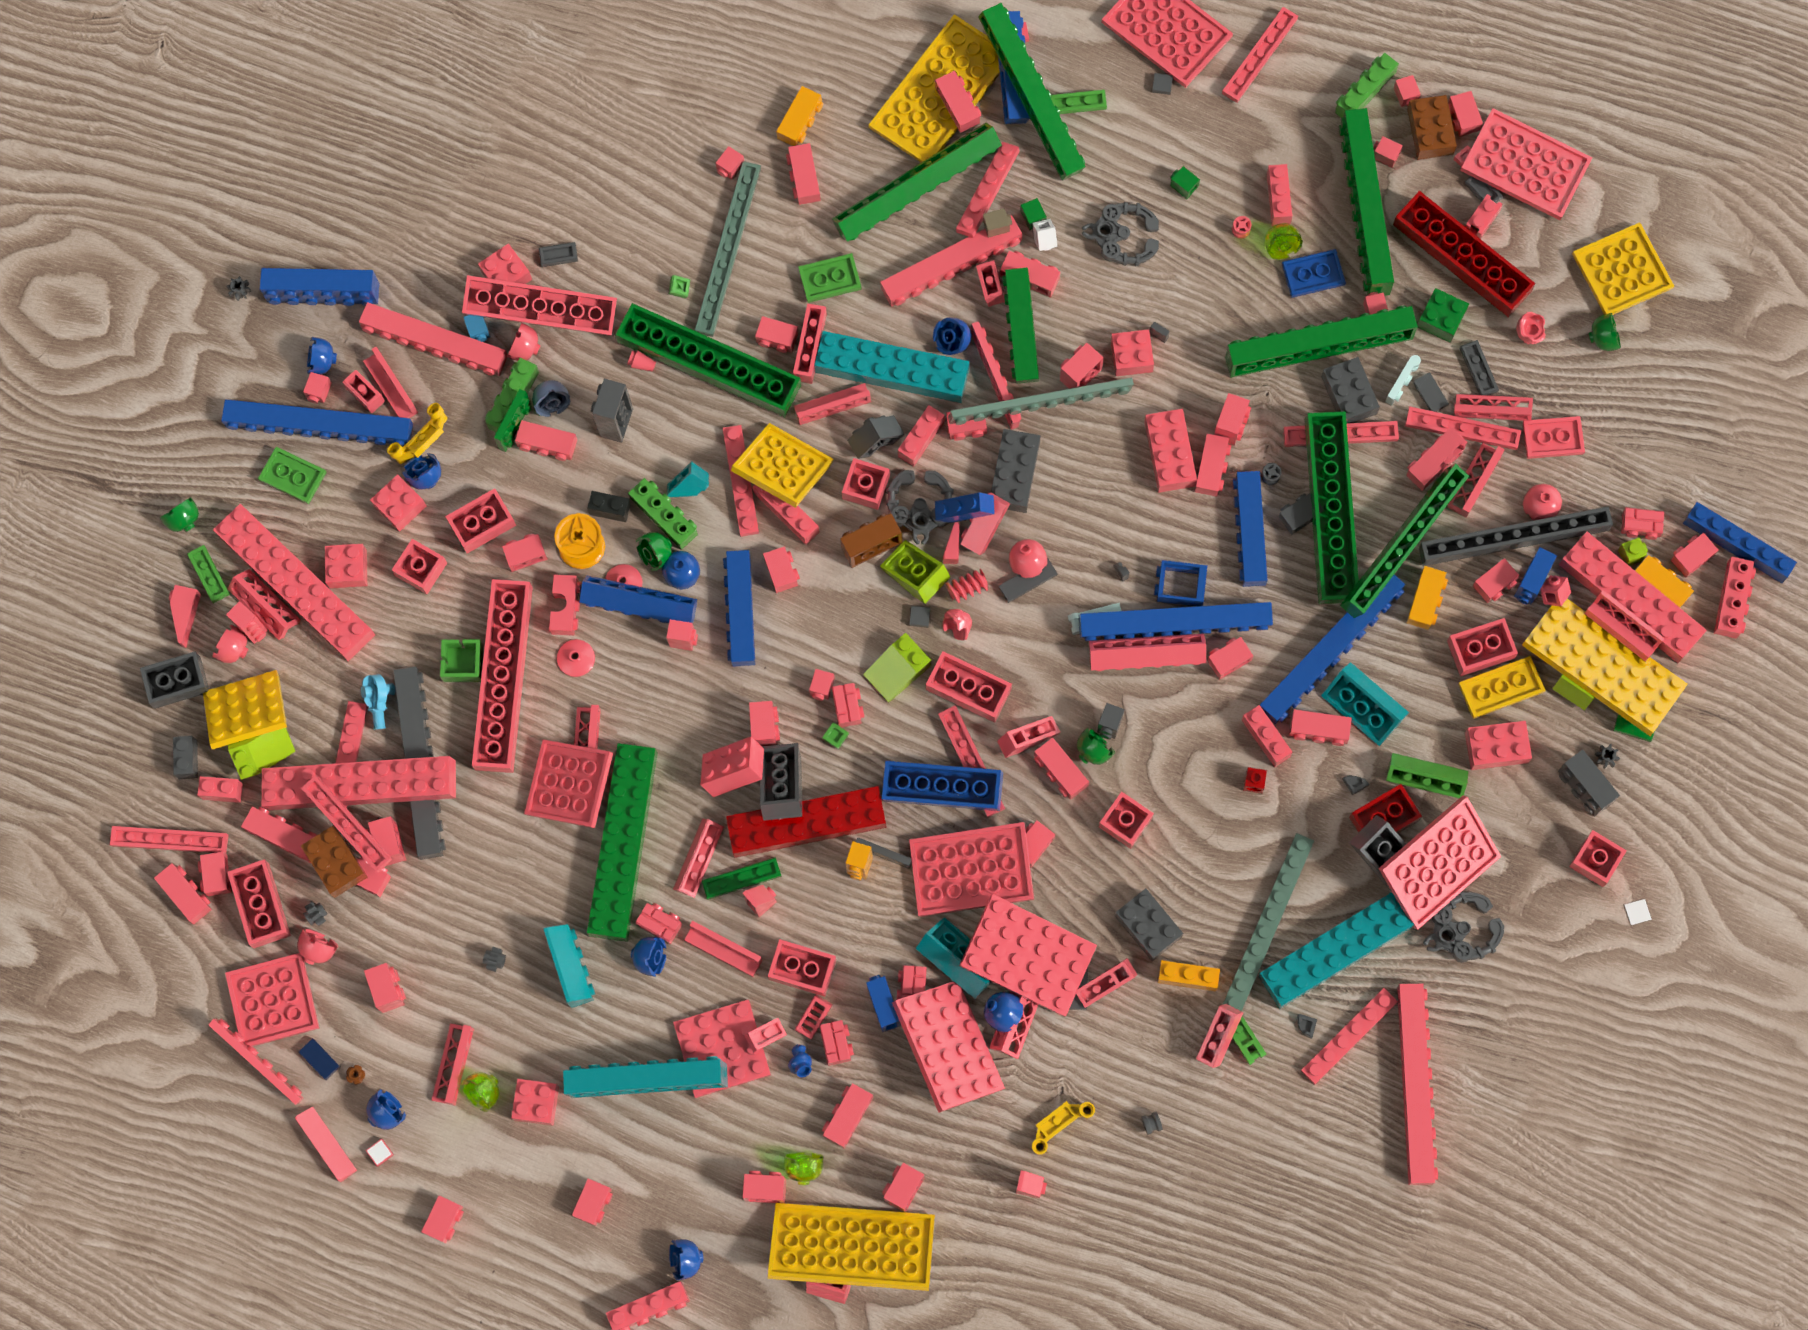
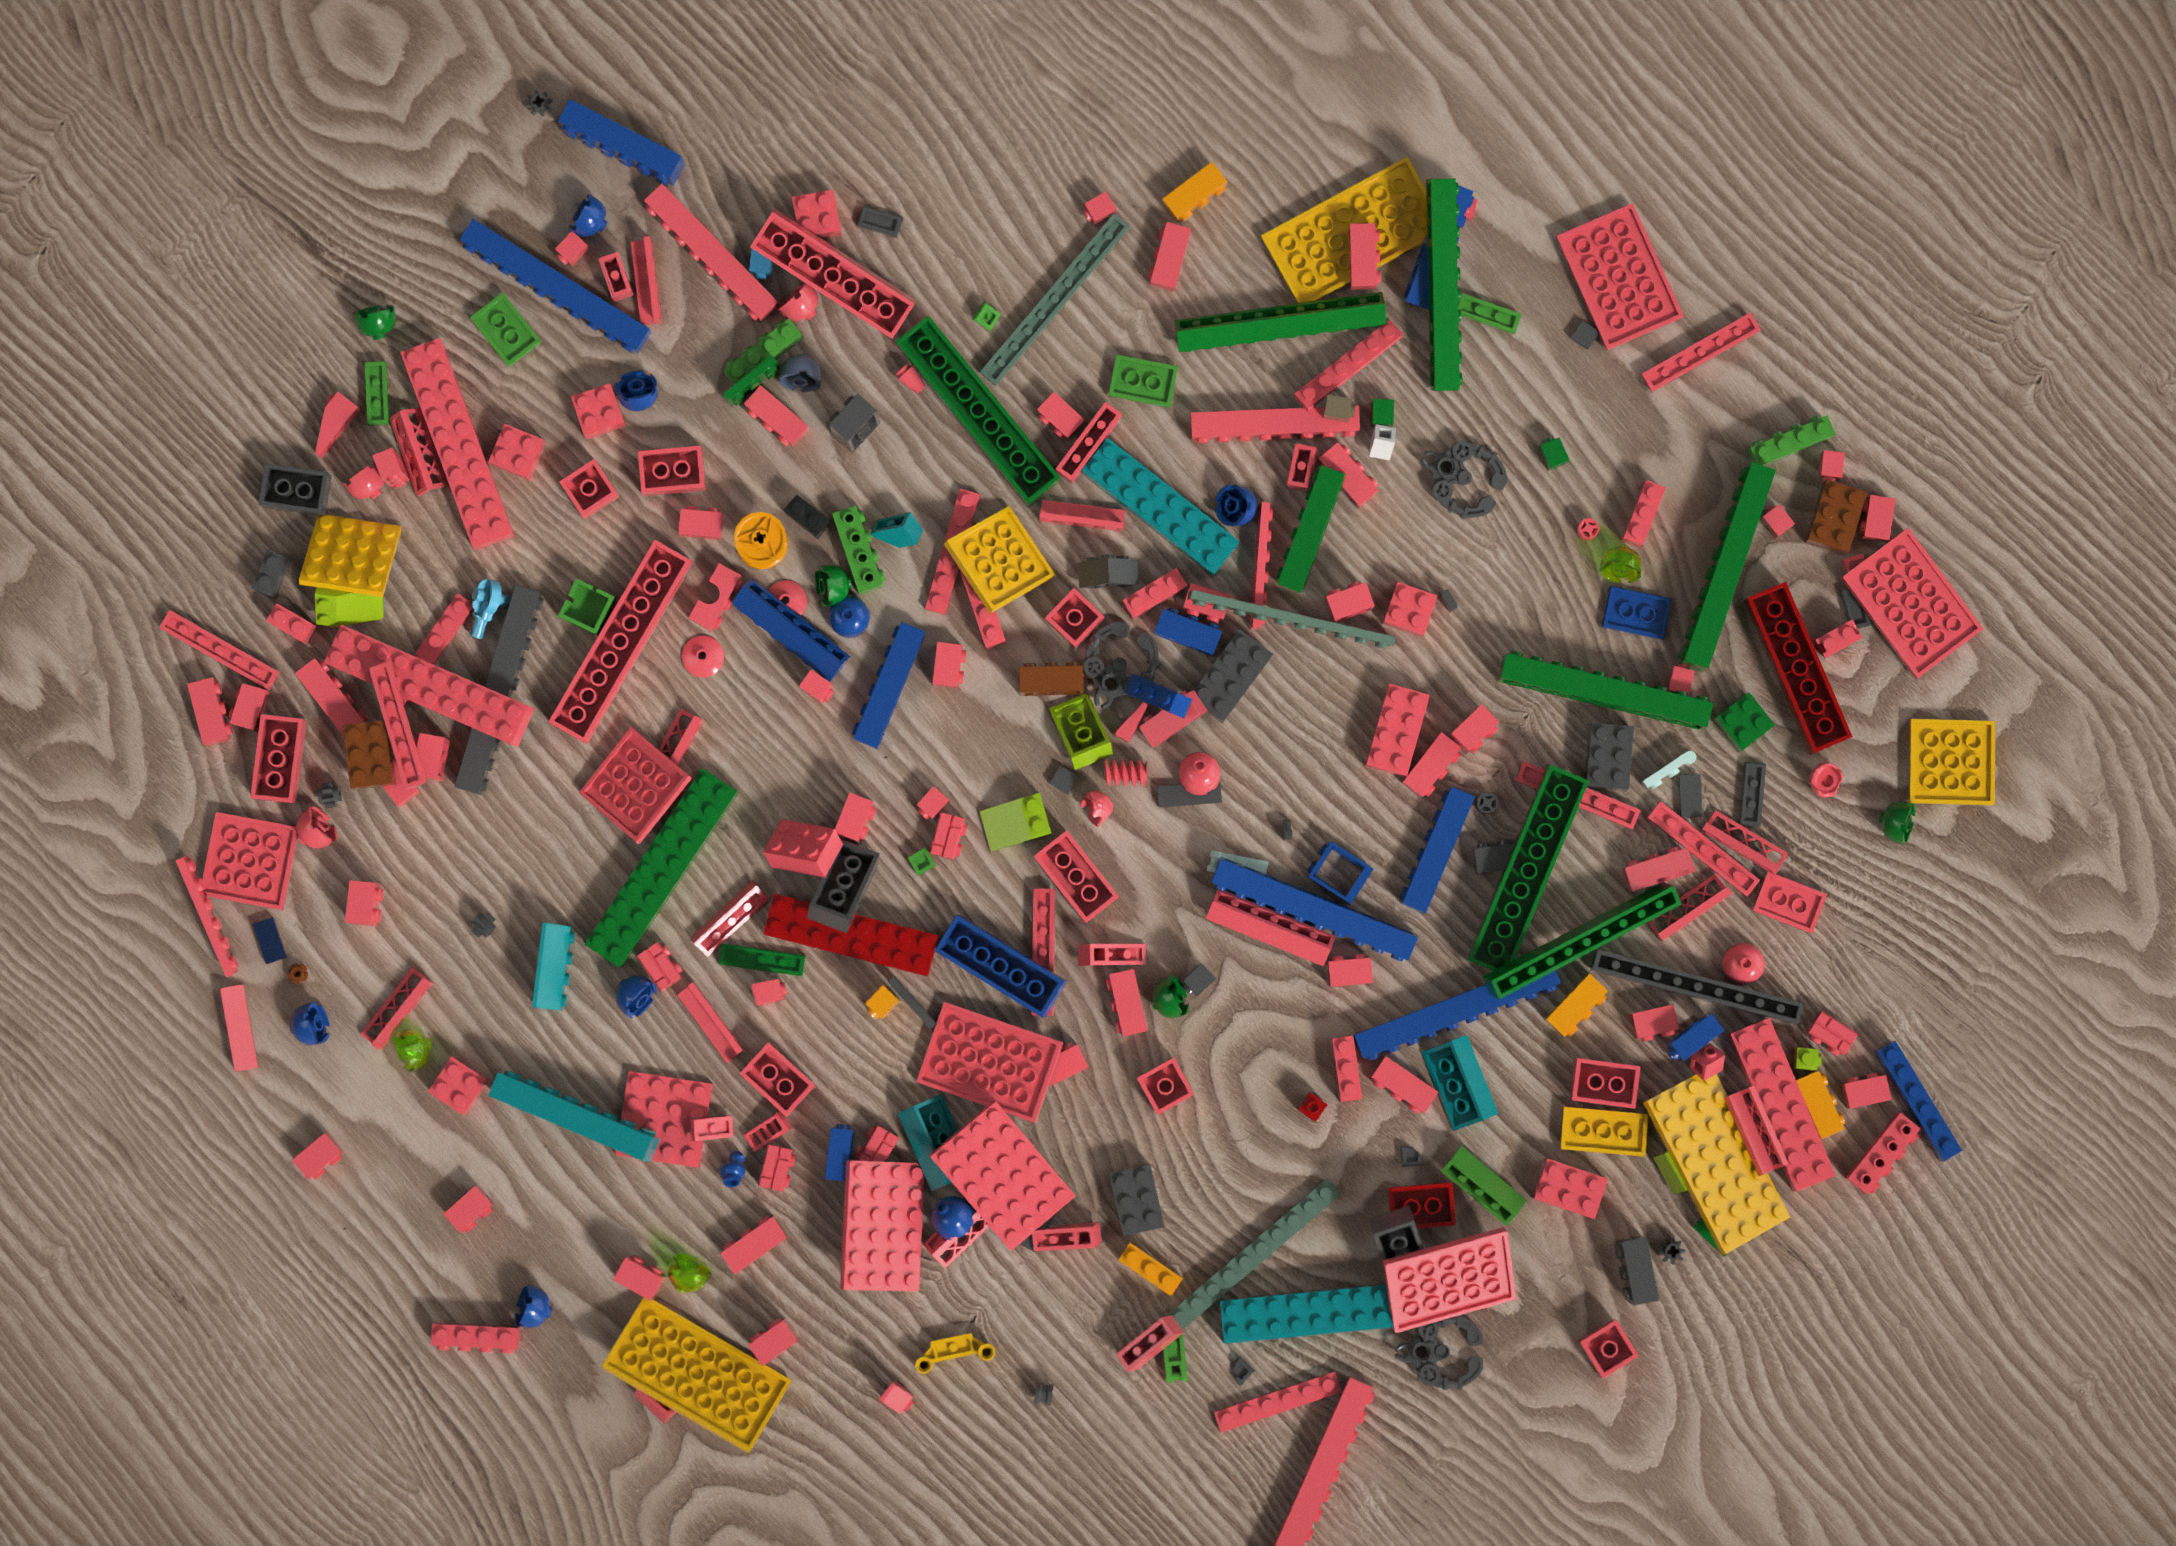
camera: 20 degrees right, 10 degrees up
white tile [366,1139,394,1167] -> none
yellow plate [387,403,447,464] -> none
white sticker [1624,899,1652,925] -> none
none -> blue brick [1154,607,1222,657]

